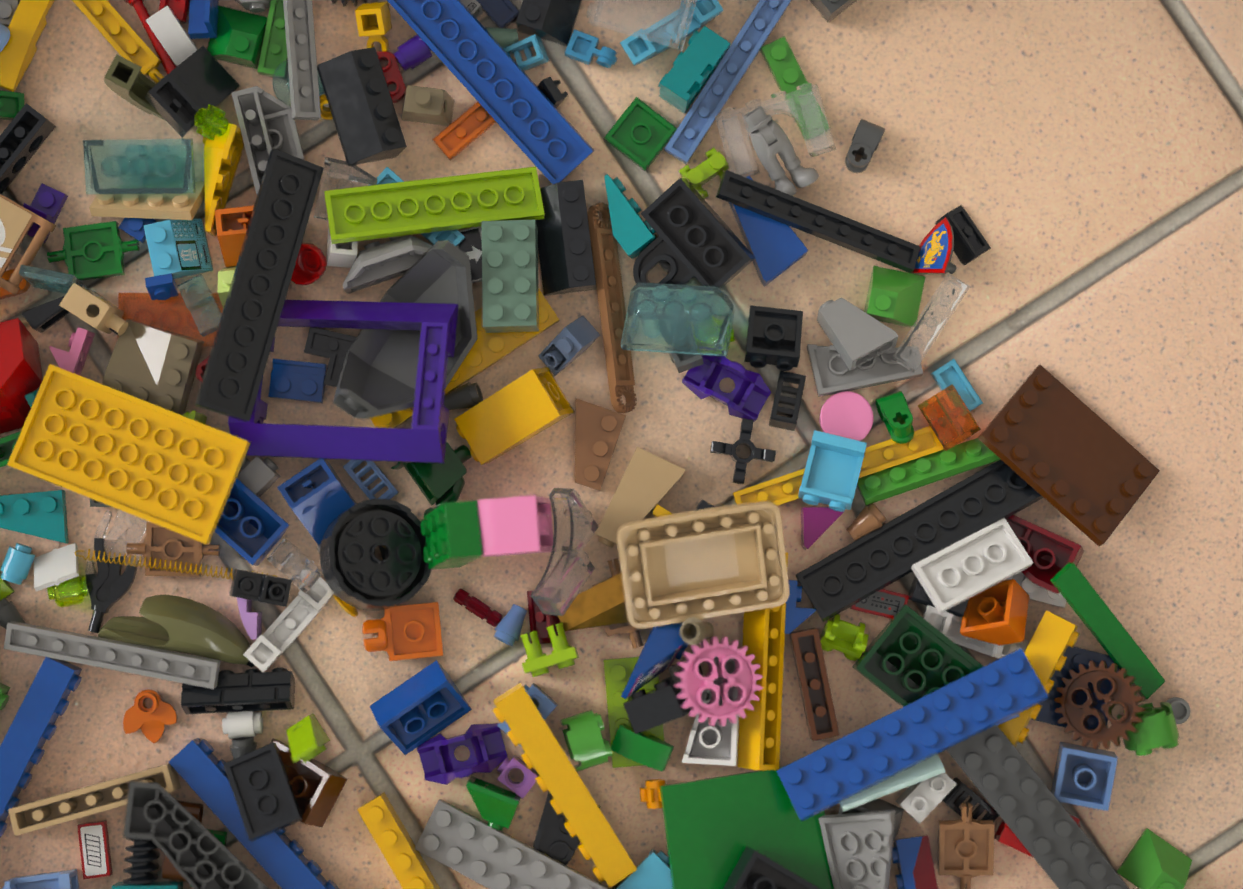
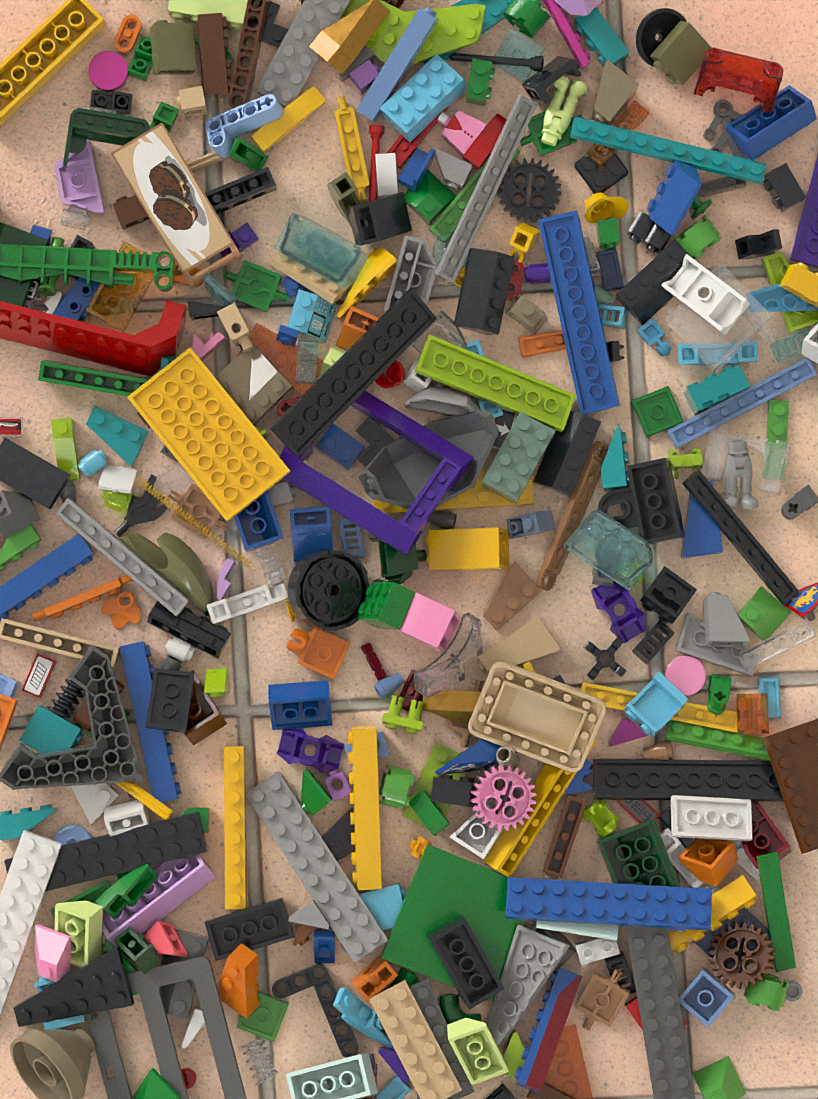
camera: 35 degrees right, 0 degrees up
clear neon green gear [194,104,228,140] -> none
black slope [229,569,292,607] -> none
none -> orange plate [31,575,134,621]

